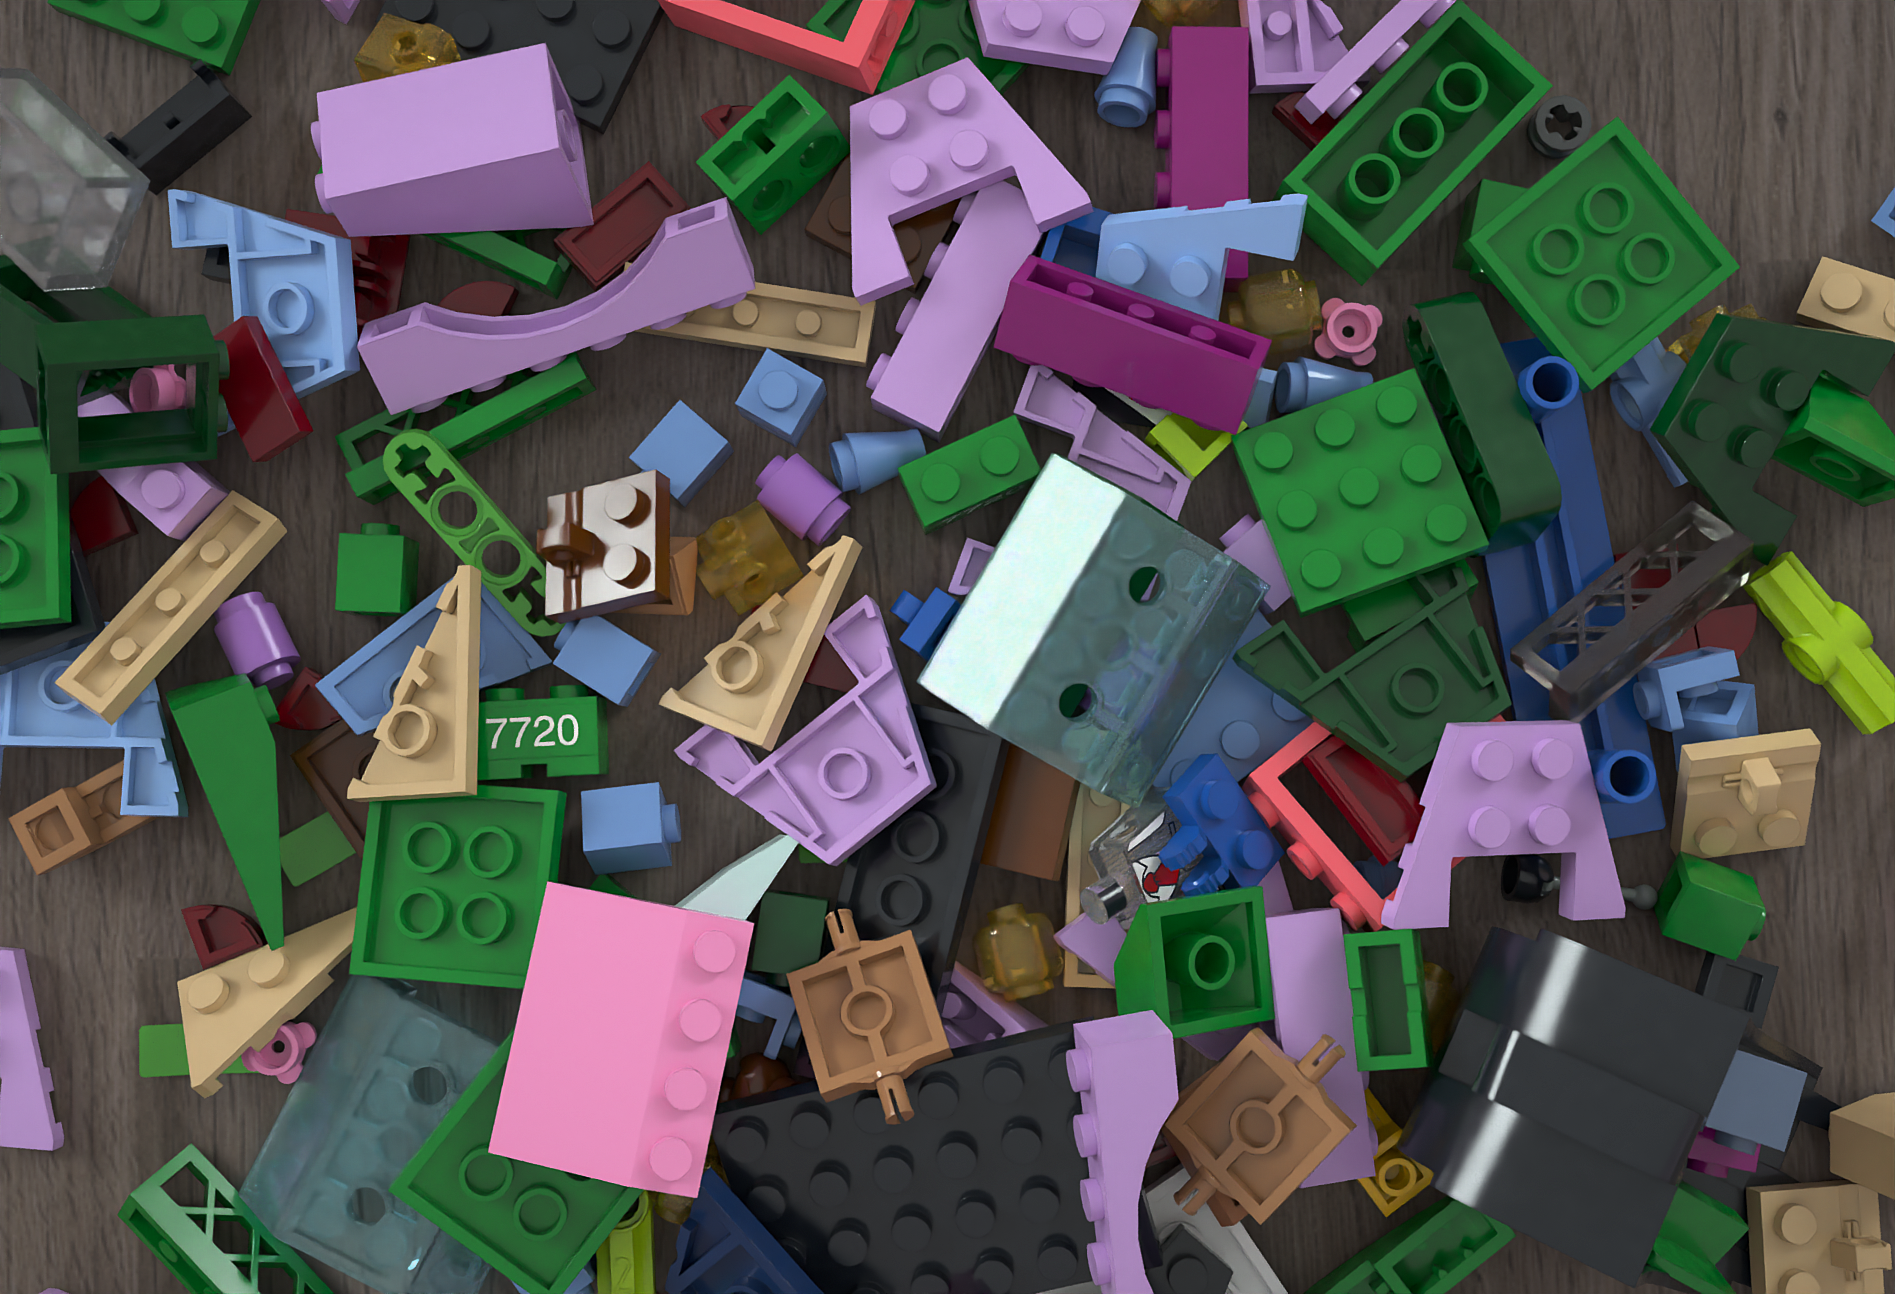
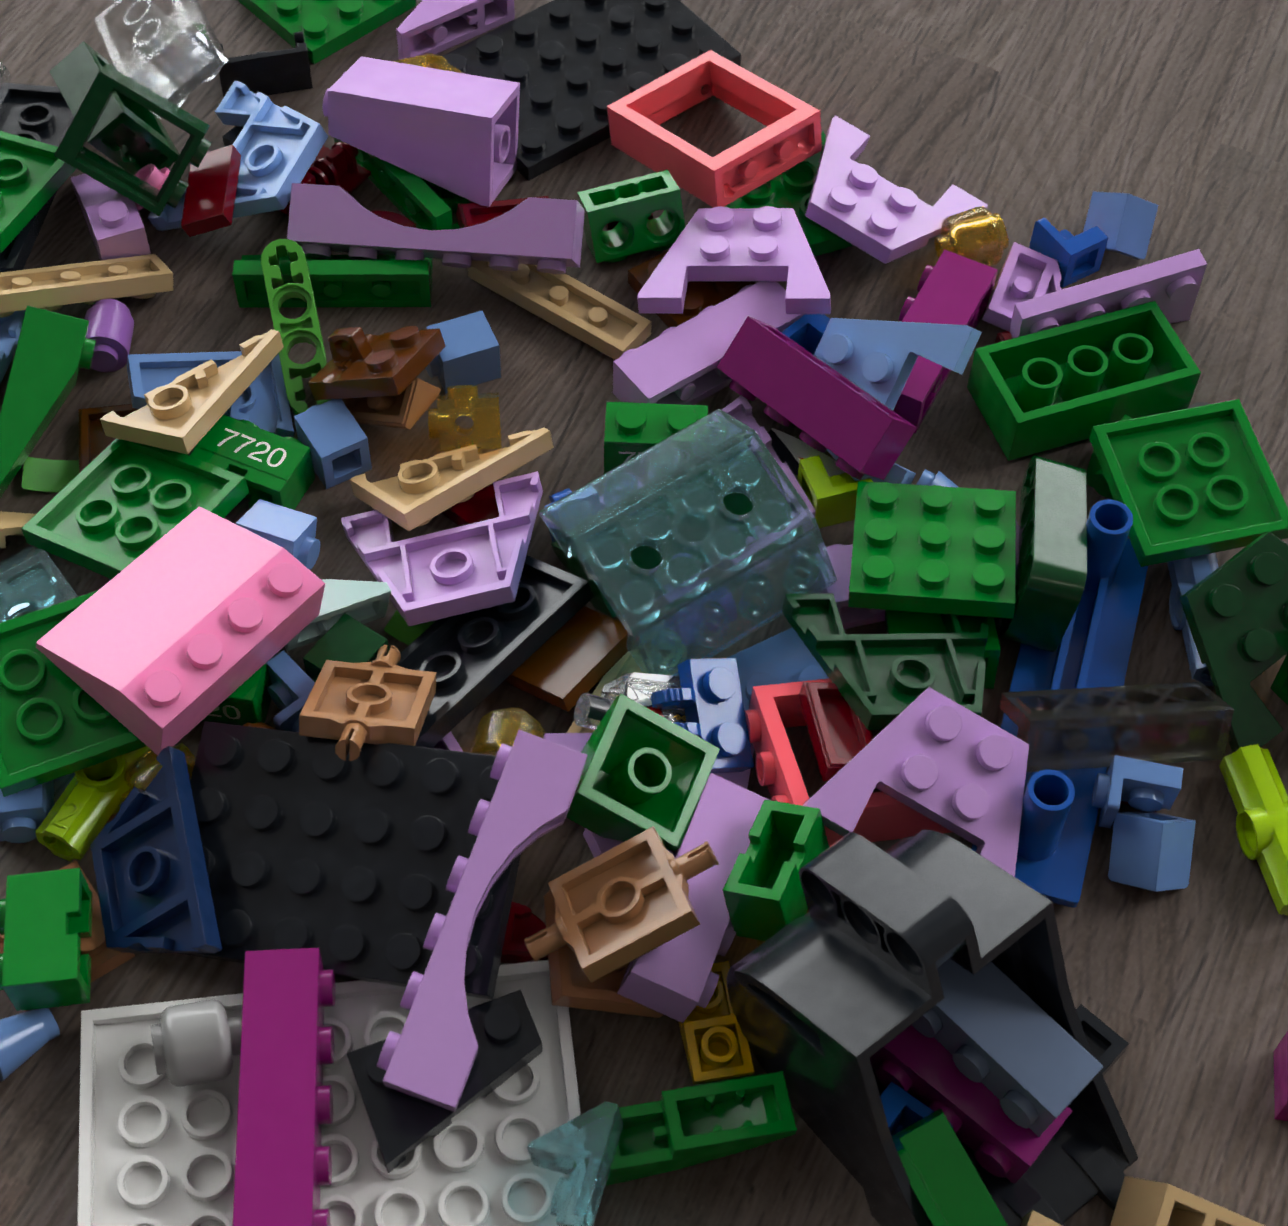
camera: 30 degrees right, 30 degrees down
dark red tile [71,476,139,557] -> none
dark red tile [275,667,342,731] -> none
green brick [335,523,419,617] -> none
medium blue brick [735,348,827,447] -> none
medium lavender brick [755,453,851,546] -> none
medium blue cone [829,428,926,495] -> none
medium blue cone [1094,27,1158,127] -> none
clear yellow head [1227,268,1322,356] -> none
bright pink plate [1314,298,1382,366] -> none
green brick [1654,851,1766,961] -> none
tan hinge [1670,728,1821,859] -> none
dark red tile [1691,603,1757,660] -> none

